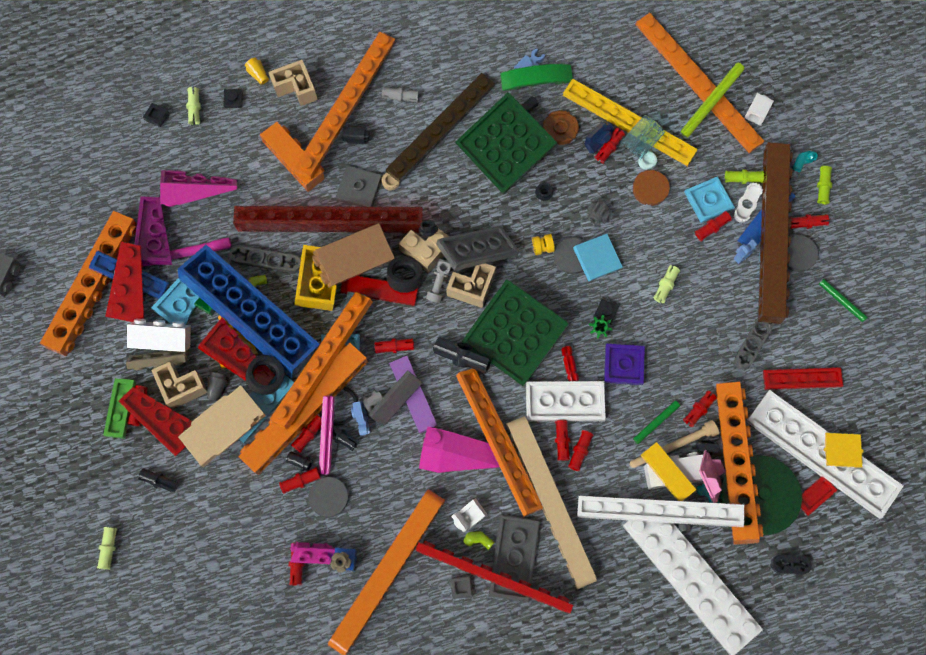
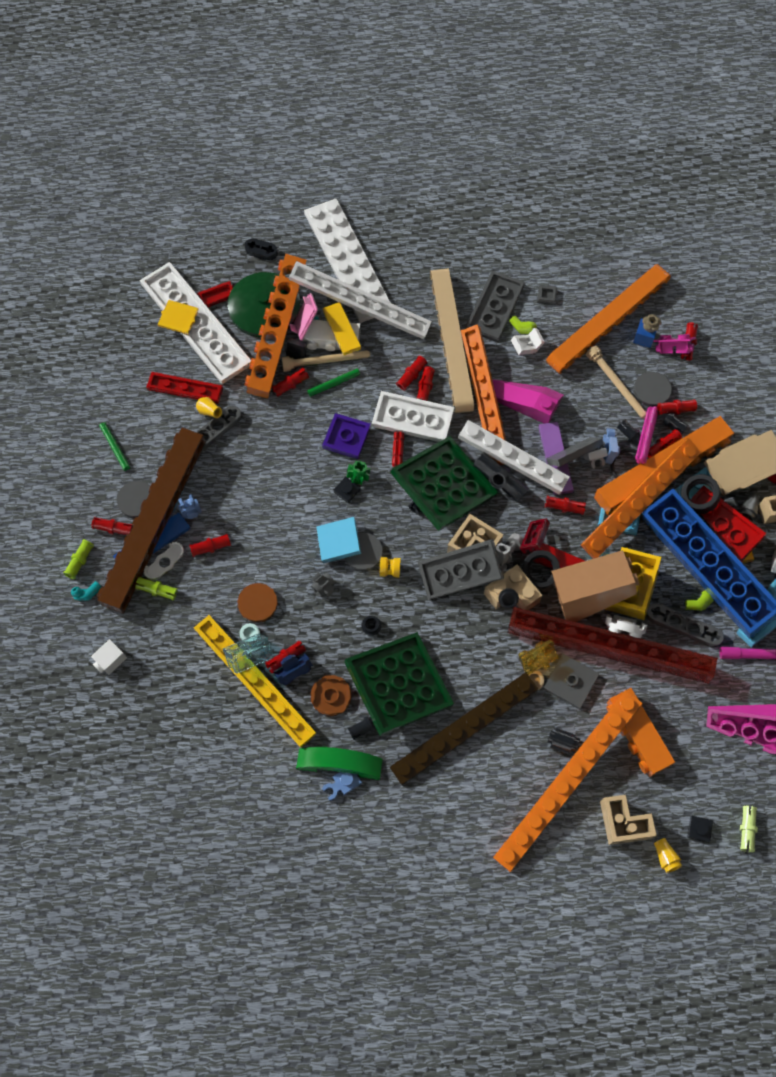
camera: 165 degrees left, 5 degrees down
light grey pin [382,87,419,102] -> none
red plate [416,541,573,614] -> none
orange plate [636,13,764,153] -> none
yellowish green pin [653,265,680,303] -> none
lime axle [681,62,745,138] -> none
medium azure tile [684,176,735,223] -> none
none -> yellow cone [196,397,222,418]
none -> white plate [458,420,570,495]
none -> clear yellow hips [518,639,559,675]
none -> dark red tile [520,518,550,554]
none -> tan piece [586,345,646,419]
none -> white plate [605,615,647,638]

